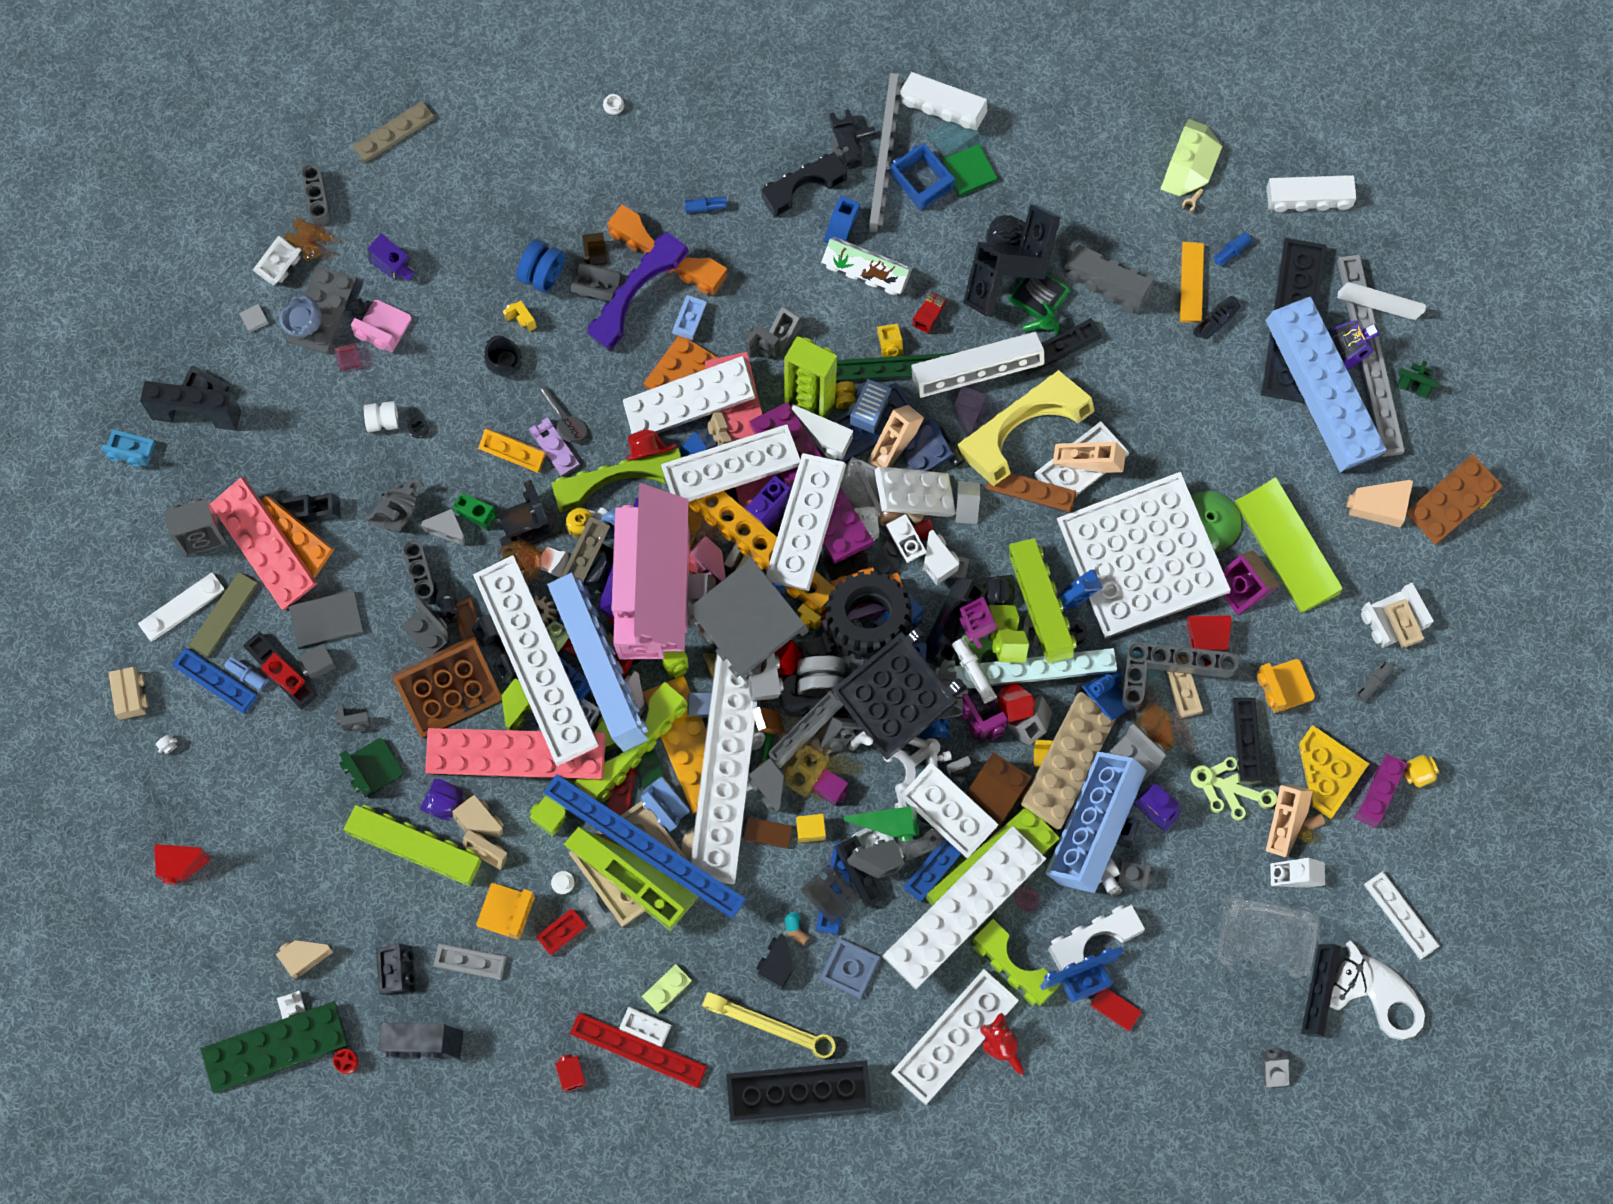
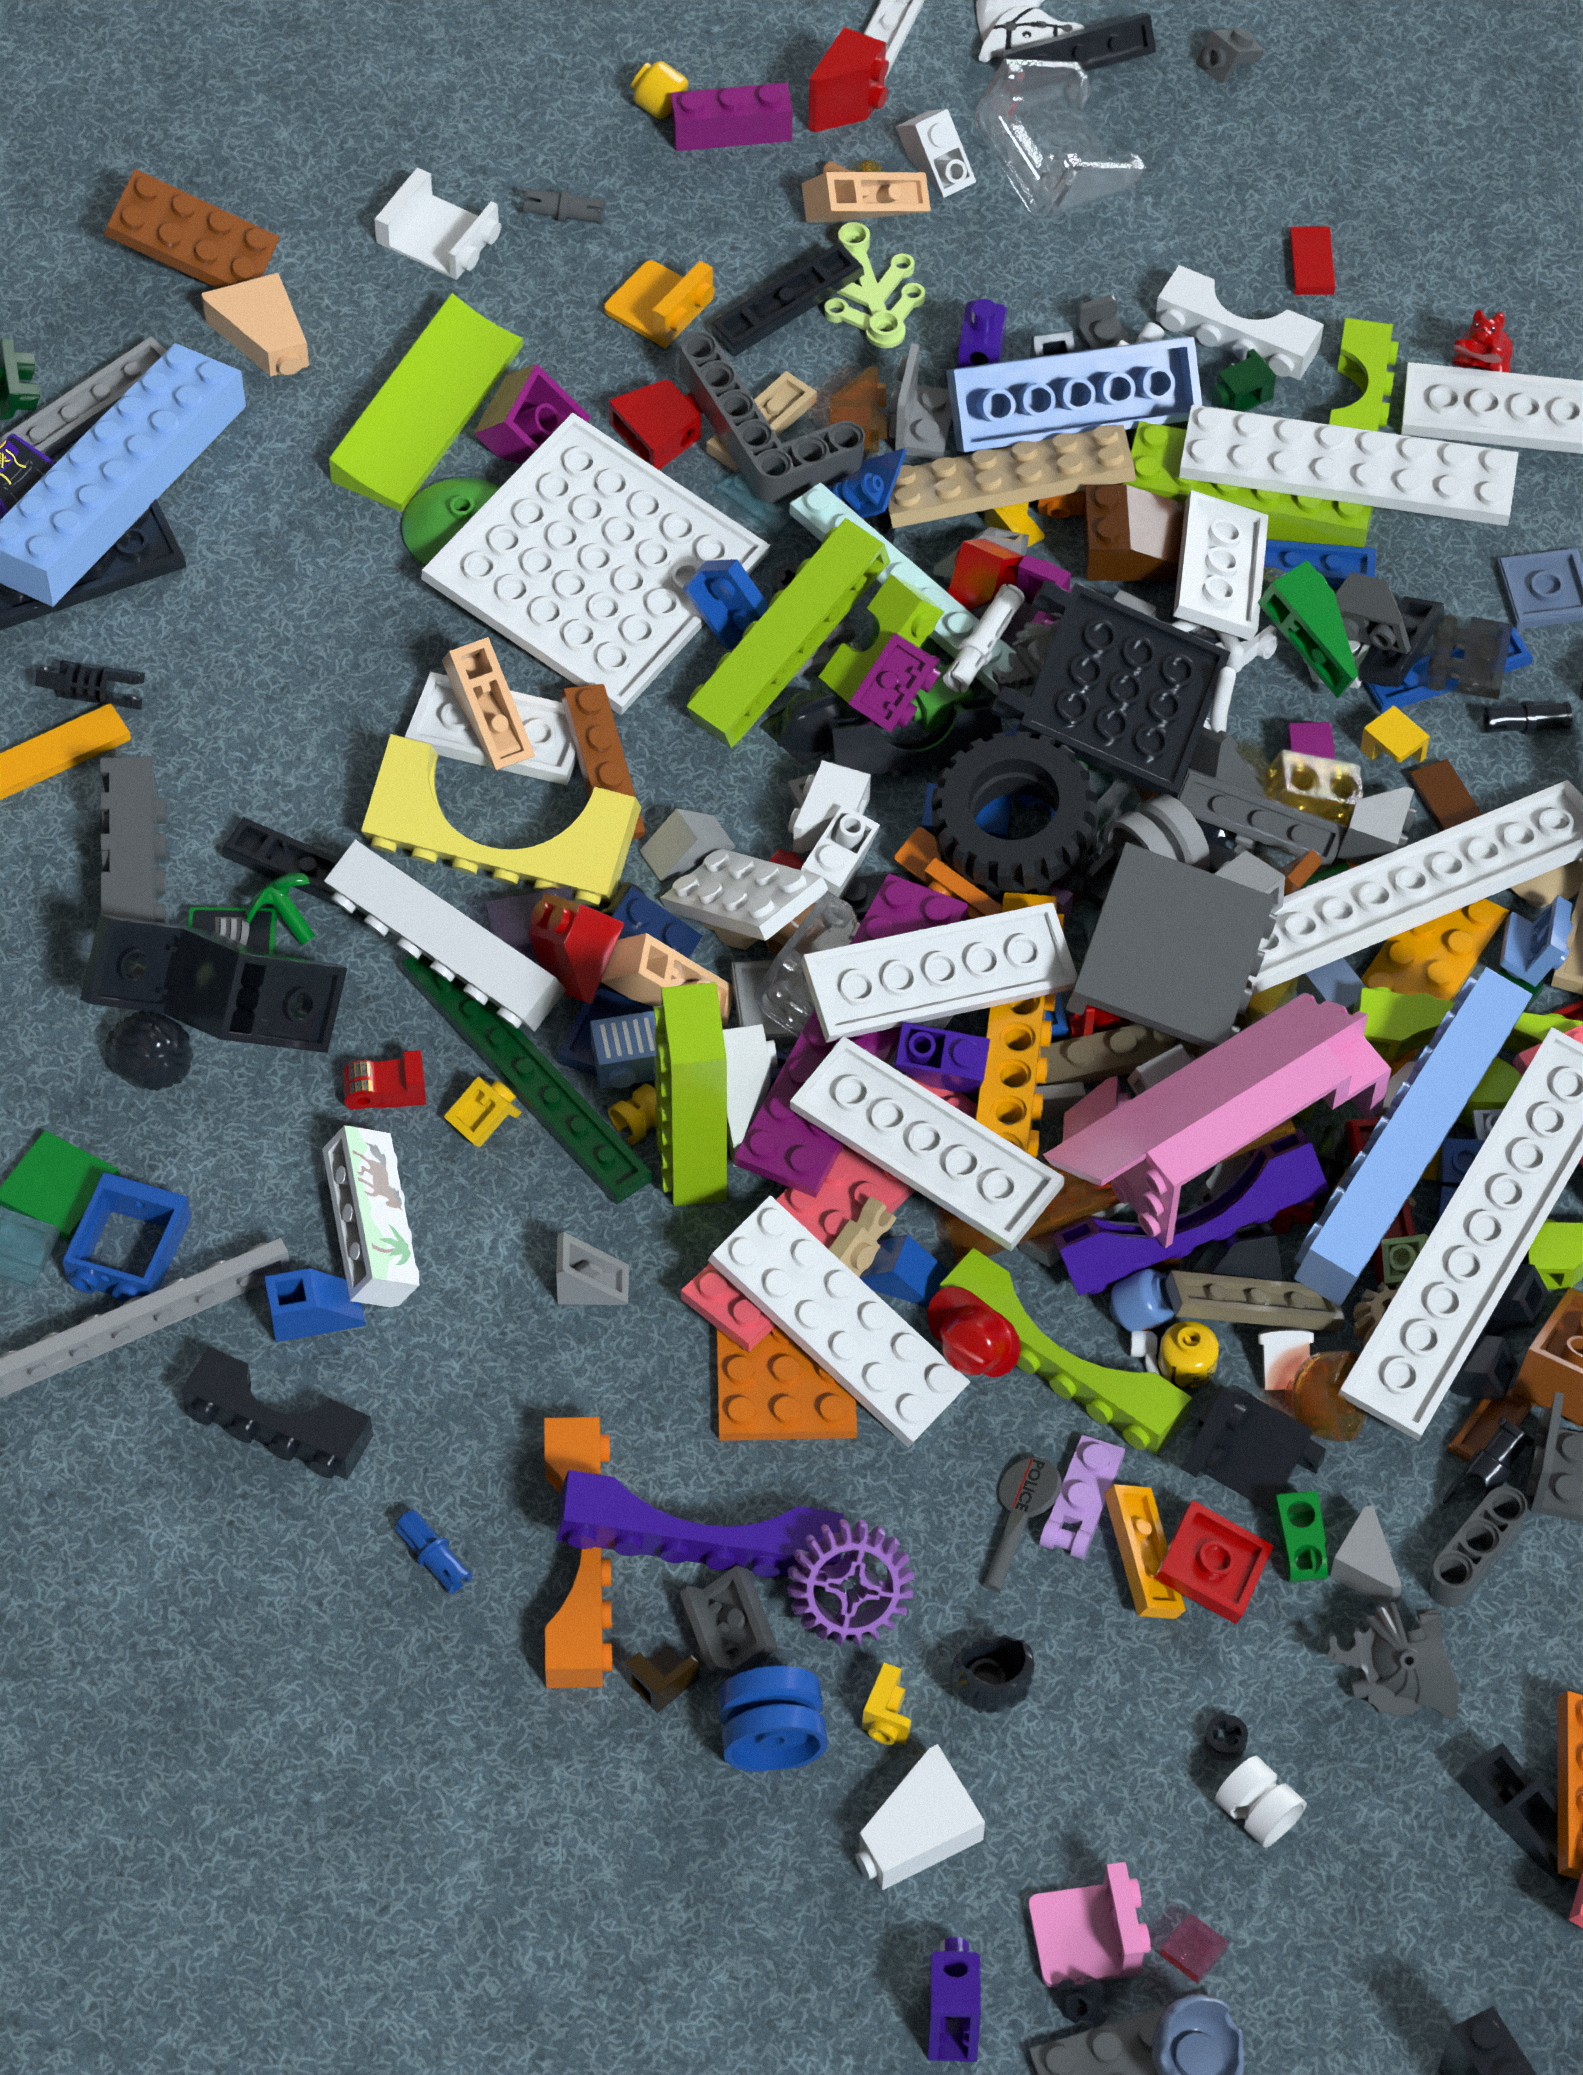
camera: 125 degrees left, 15 degrees down
white plate [603,94,624,115] -> none
light blue plate [672,295,707,340] -> none
dark grey bracket [745,324,780,360] -> none
arm [785,911,810,946] -> none
yellow tile [797,604,821,630] -> none
black piece [829,109,875,170] -> none
blue bracket [1040,946,1124,1003] -> none
yellow plate [1298,725,1369,819] -> none
tan plate [1384,599,1424,648] -> none
none -> red slope [528,893,624,1004]
none -> medium lavender gear [787,1519,914,1646]
none -> red slope [808,27,889,133]
none -> white slope [855,1744,985,1890]
none -> red plate [1154,1500,1274,1624]
none -> dark green brick [1209,348,1276,412]
none -> black pin [1483,701,1572,735]

